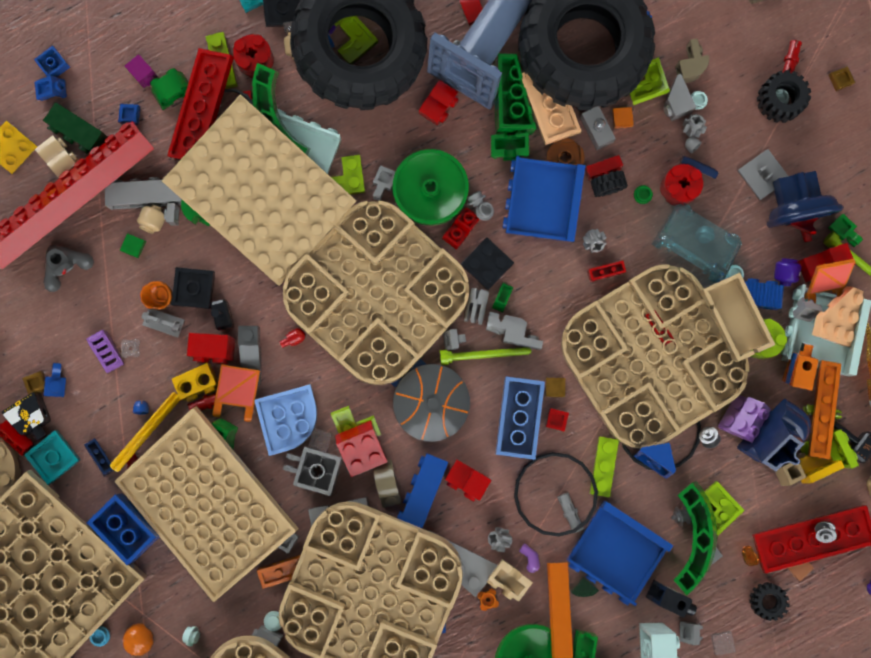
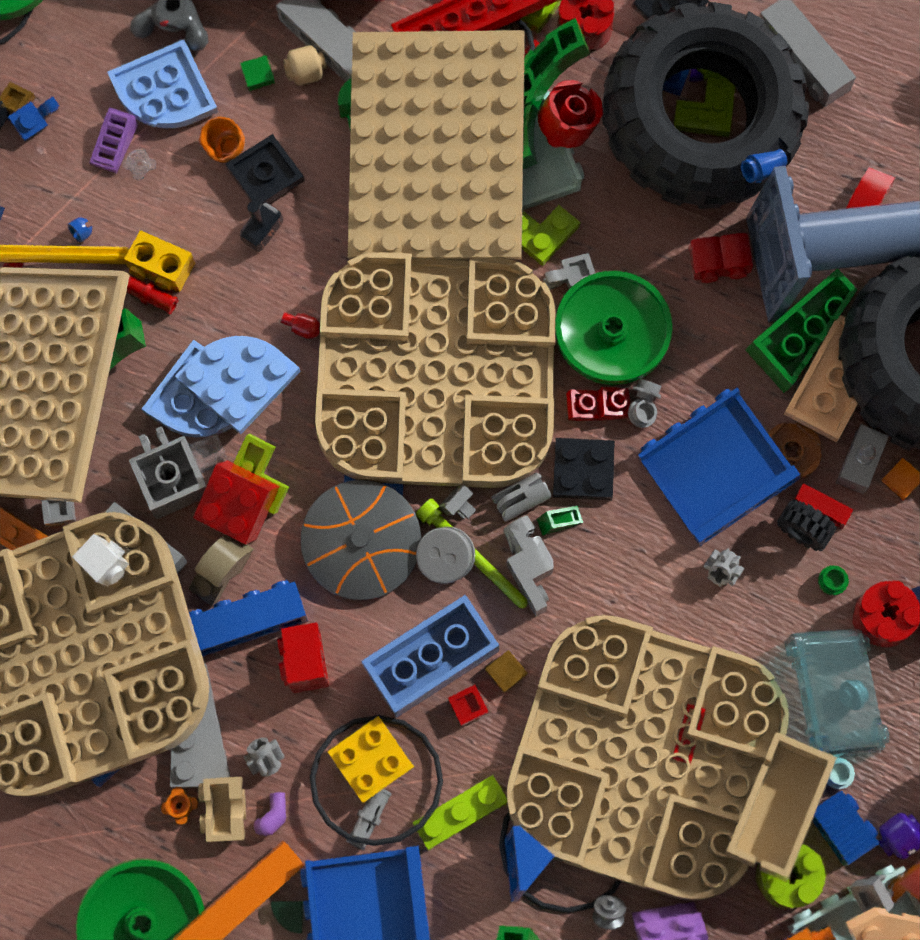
camera: 50 degrees right, 10 degrees down
light grey hinge [142,309,185,337] -> none
light grey plate [164,203,180,226] -> none
red brick [187,333,236,364] -> none
coral flag [212,364,260,422] -> none
dark grey slope [238,326,261,385] -> none
green cylinder [491,131,529,161] -> none
red piece [587,261,627,282] -> none
none -> white brick [72,534,129,586]
none -> light blue plate [107,39,218,128]
none -> light blue plate [175,336,301,435]
none -> yellow hinge [328,716,414,803]
none -> light grey head [416,526,475,584]
none -> red brick [537,80,603,148]
none -> blue cone [741,149,787,183]

